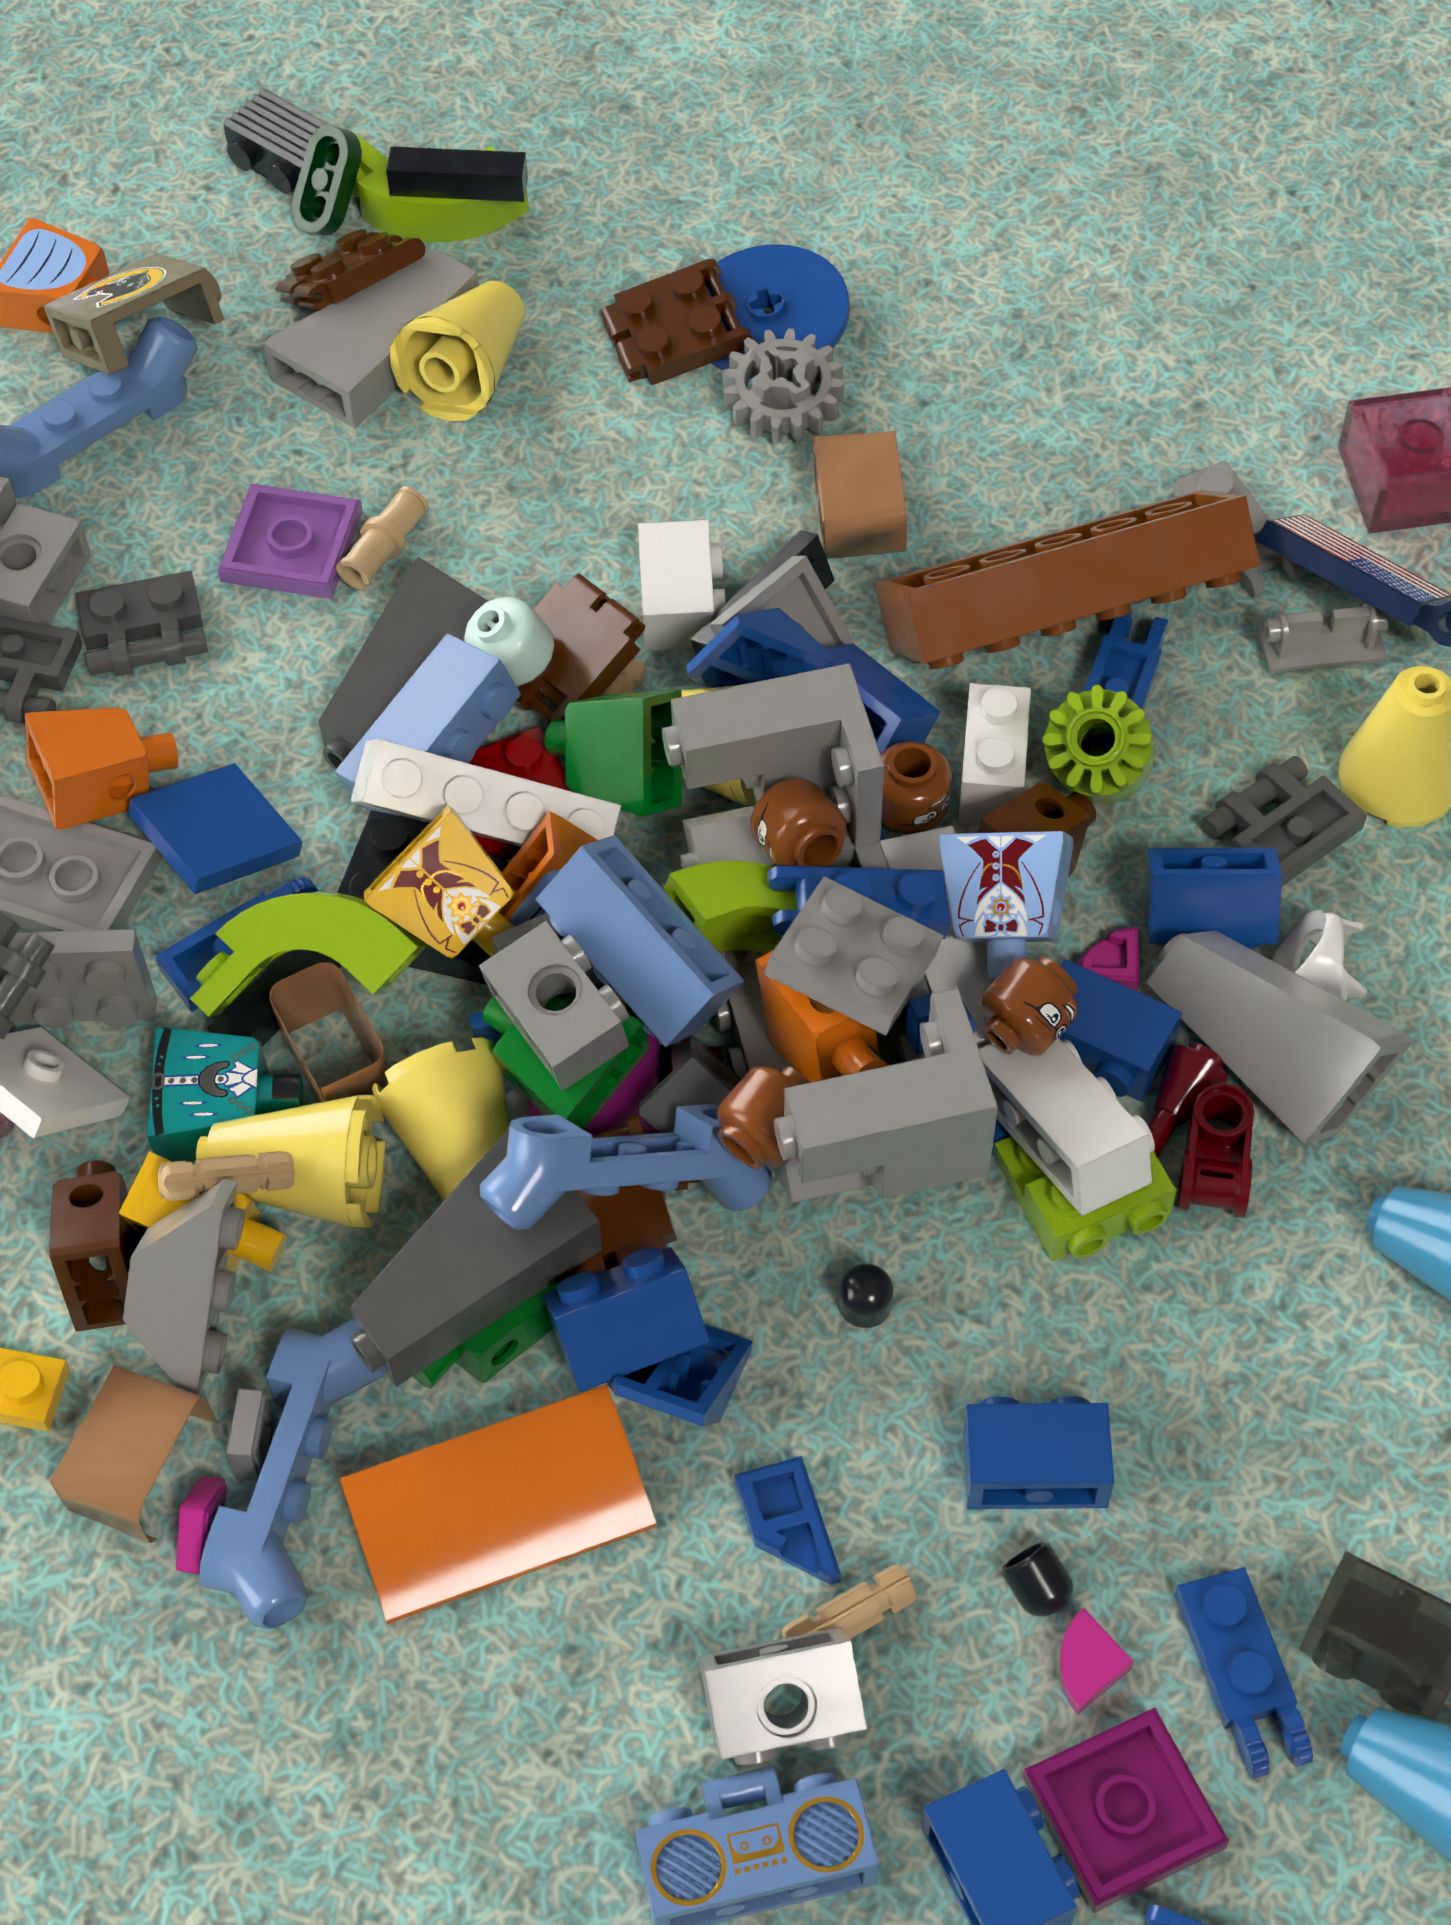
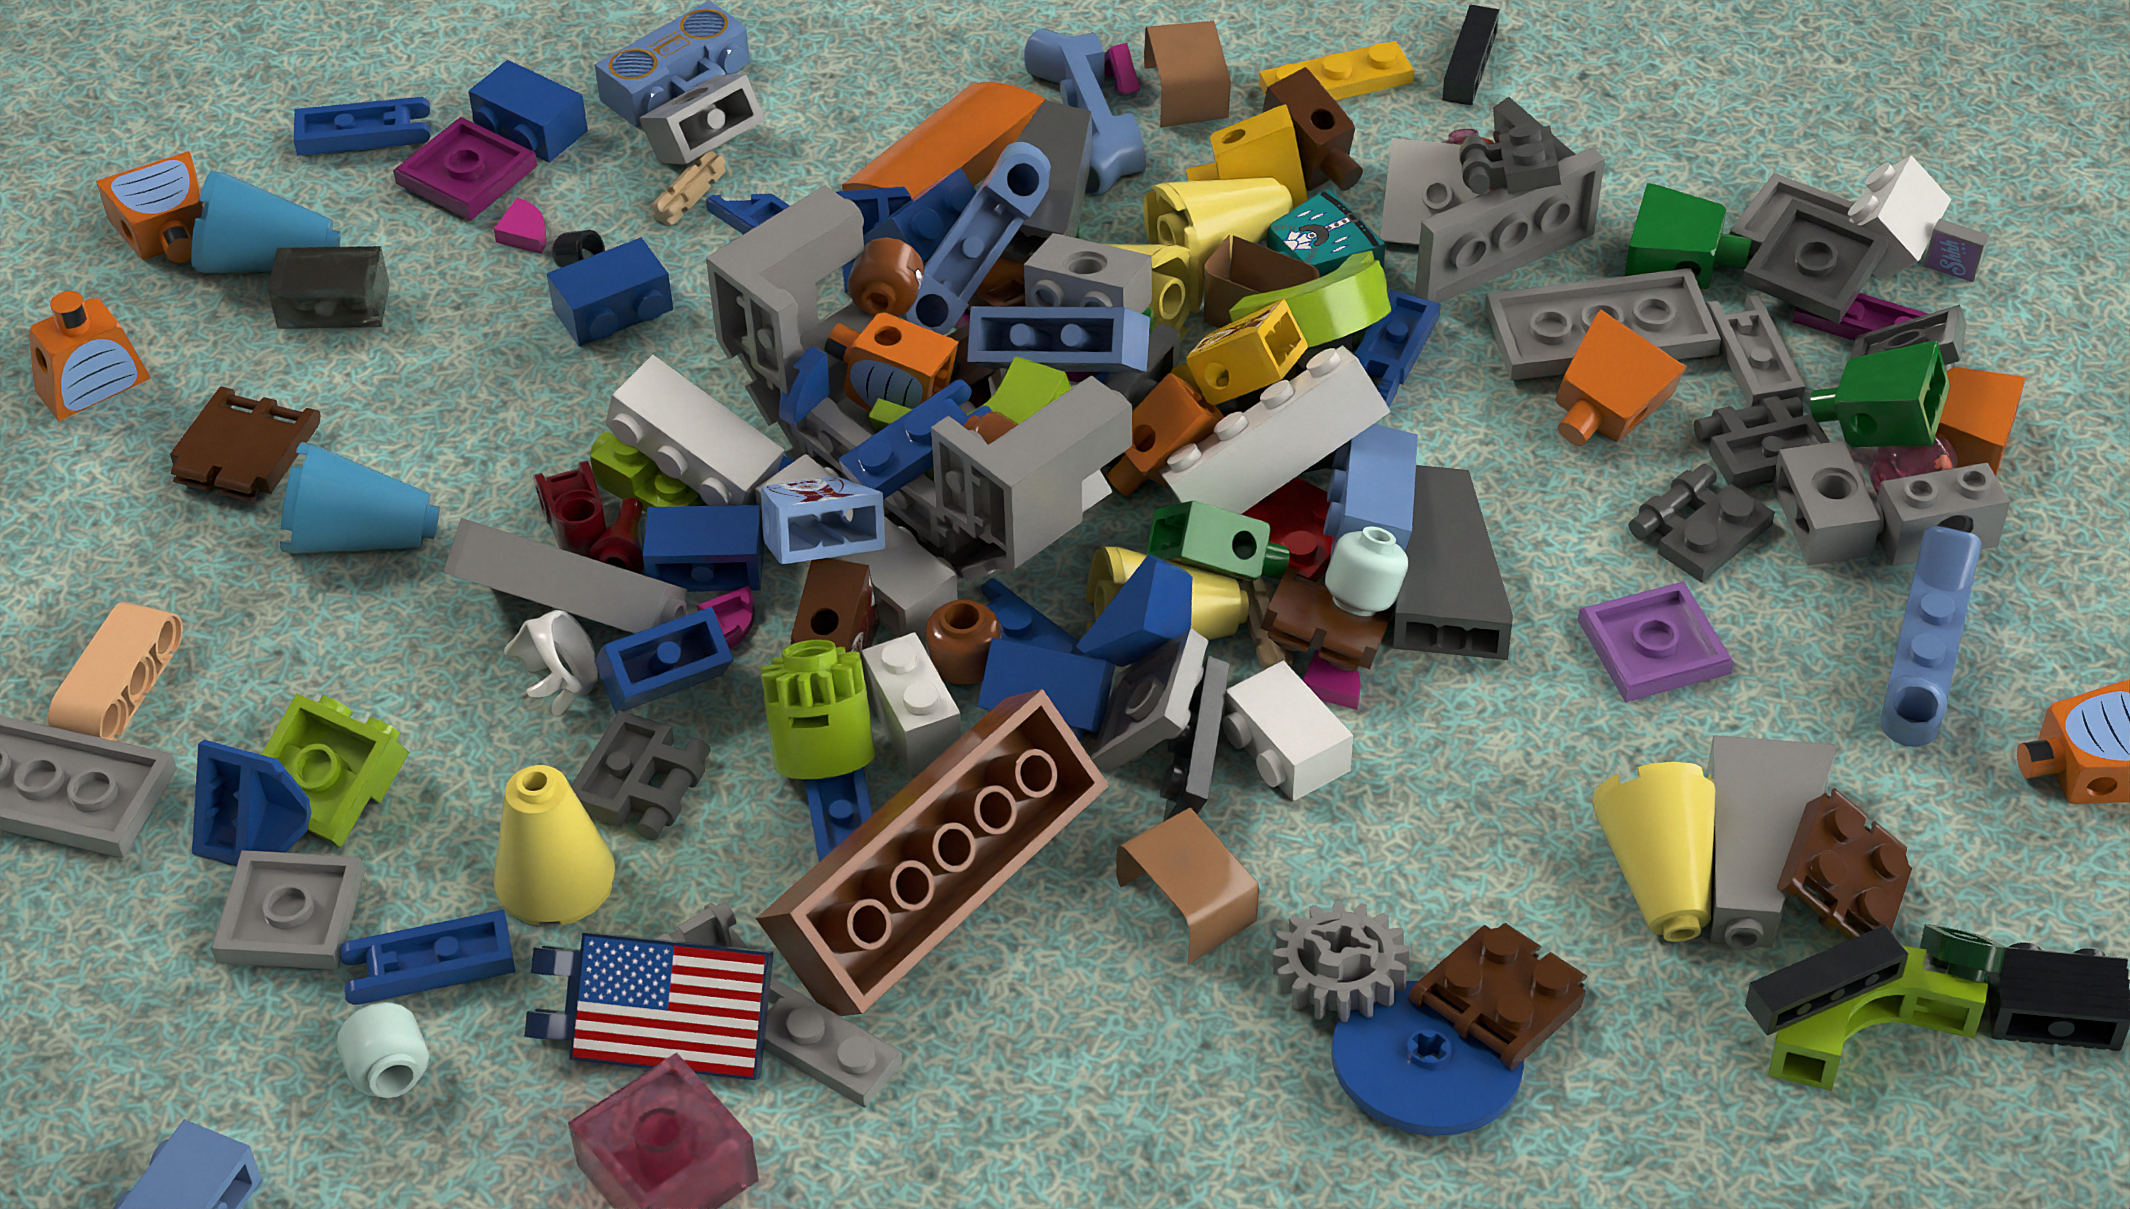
camera: 150 degrees right, 10 degrees down
dark tan panel [43,253,225,375] -> none
light grey slope [123,1179,245,1394] -> none
blue tile [128,763,303,894] -> none
tan axle [158,1151,295,1201] -> none
light grey tile [226,1389,275,1481] -> none
tan pin [336,486,429,590] -> none
light grey plate [764,876,944,1036] -> none
dark orange head [979,957,1078,1056] -> none
blue hinge [1174,1567,1314,1779] -> none

